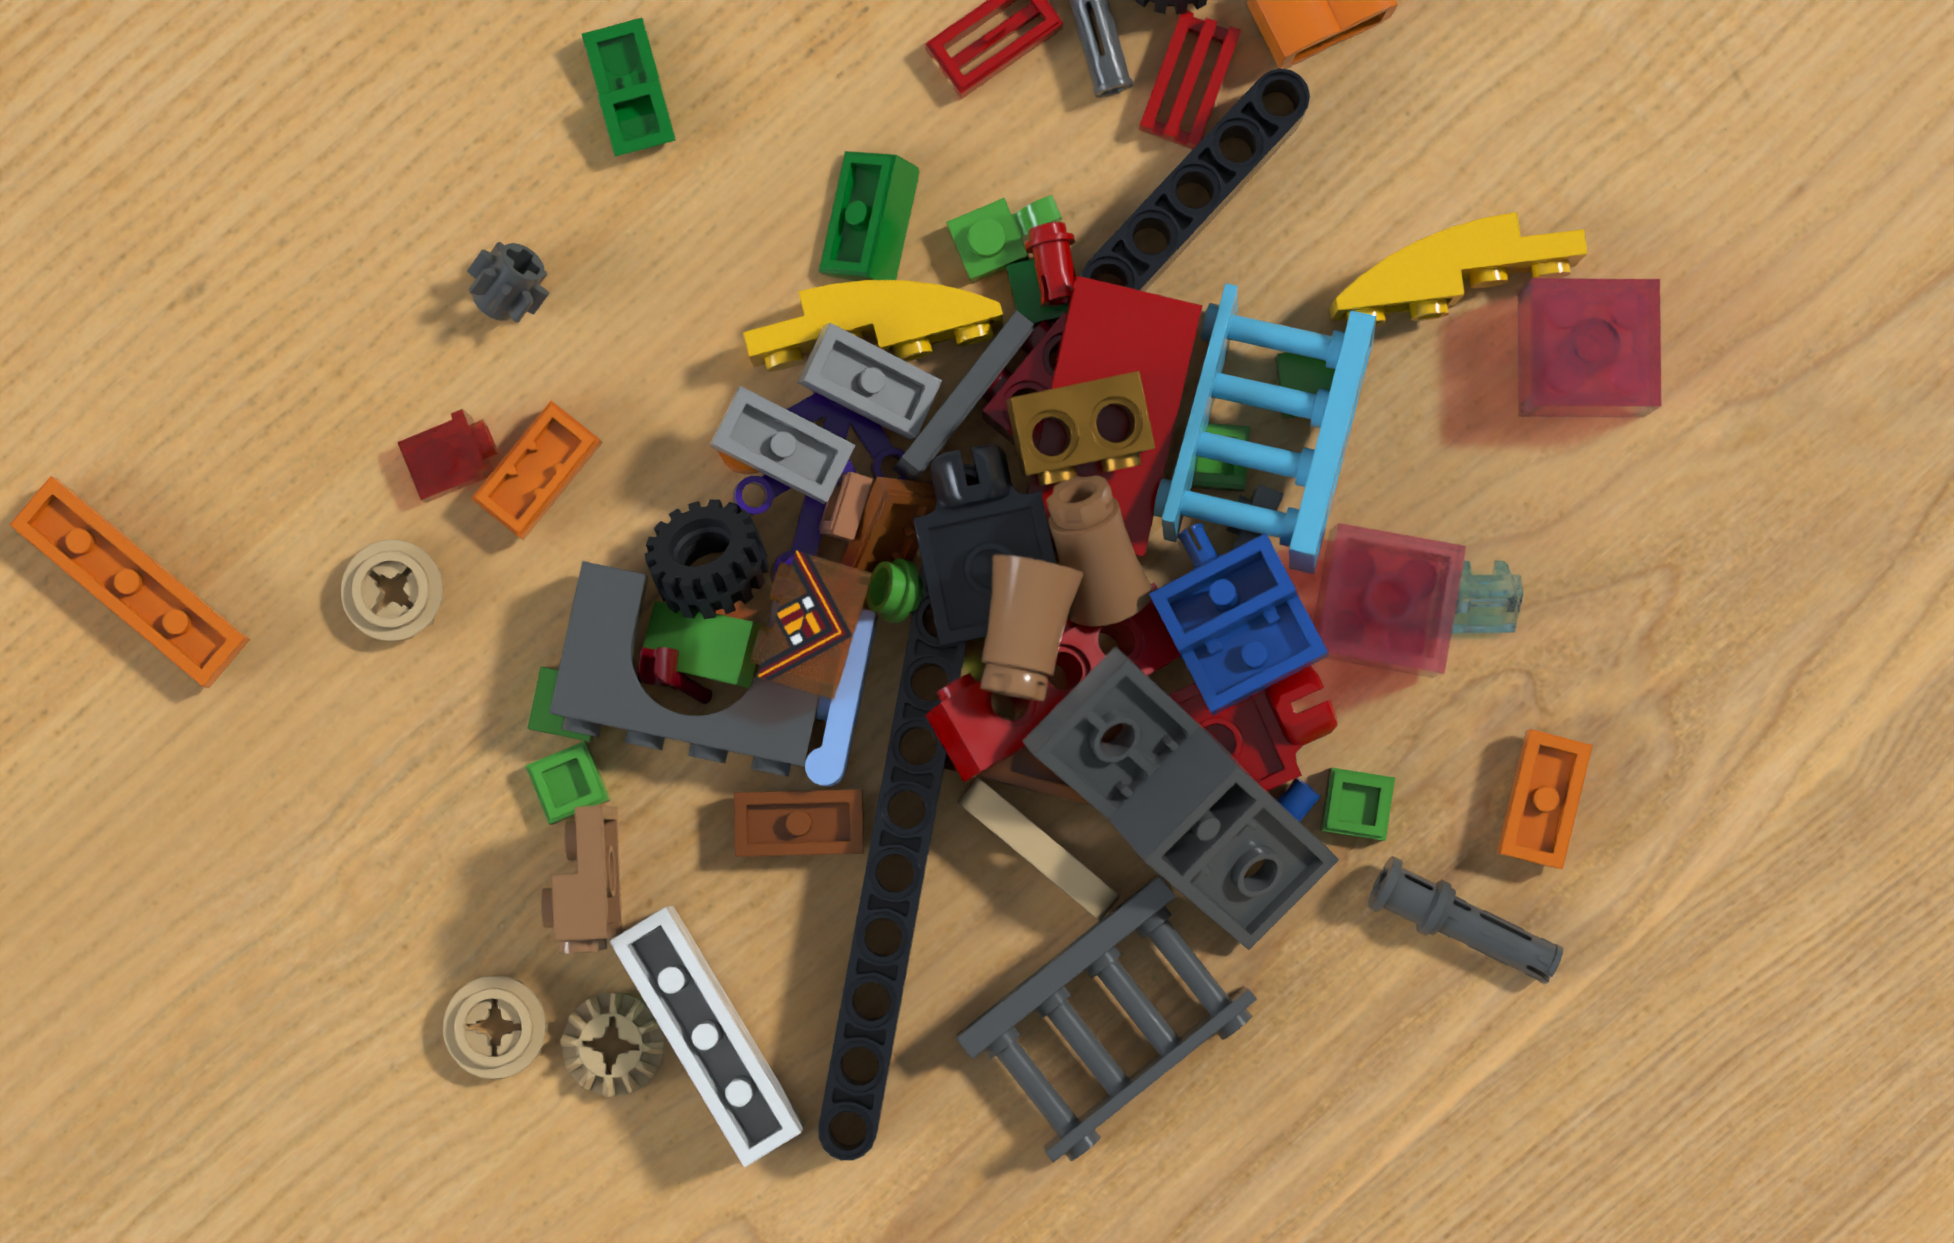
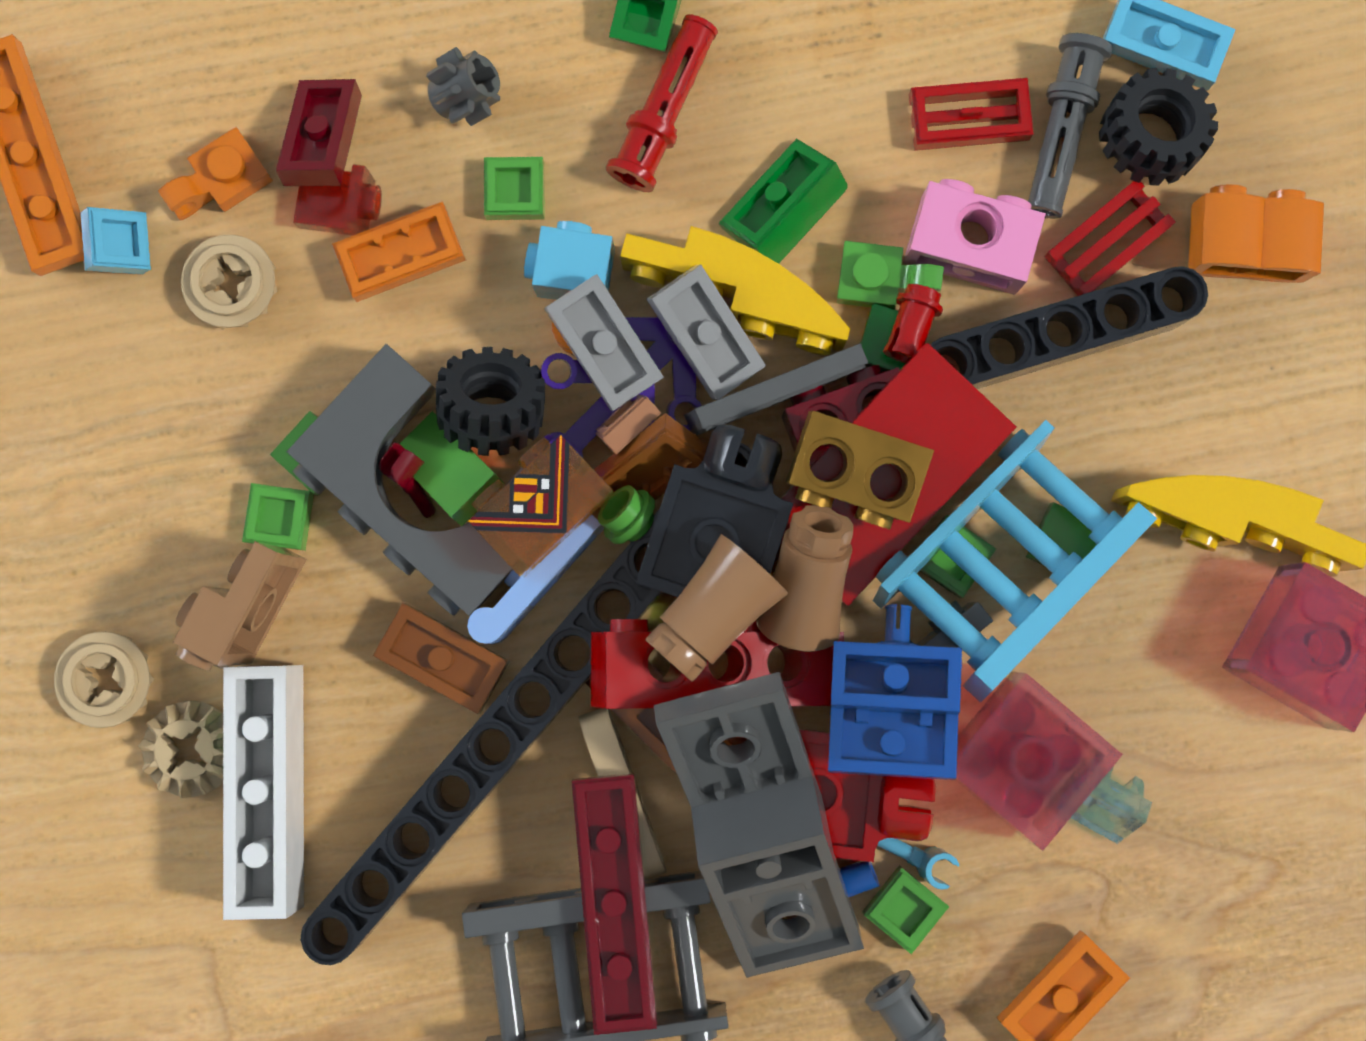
camera: 35 degrees right, 0 degrees up
none -> medium azure tile [80,207,151,274]
none -> orange plate [158,127,273,221]
none -> dark red plate [276,79,362,186]
none -> bright green tile [484,157,545,220]
none -> medium azure brick [524,221,615,300]
none -> dark red tile [571,773,657,1035]
none -> red pin [605,14,718,193]
none -> medium azure hand [877,838,959,890]
none -> bright pink brick [903,179,1046,295]

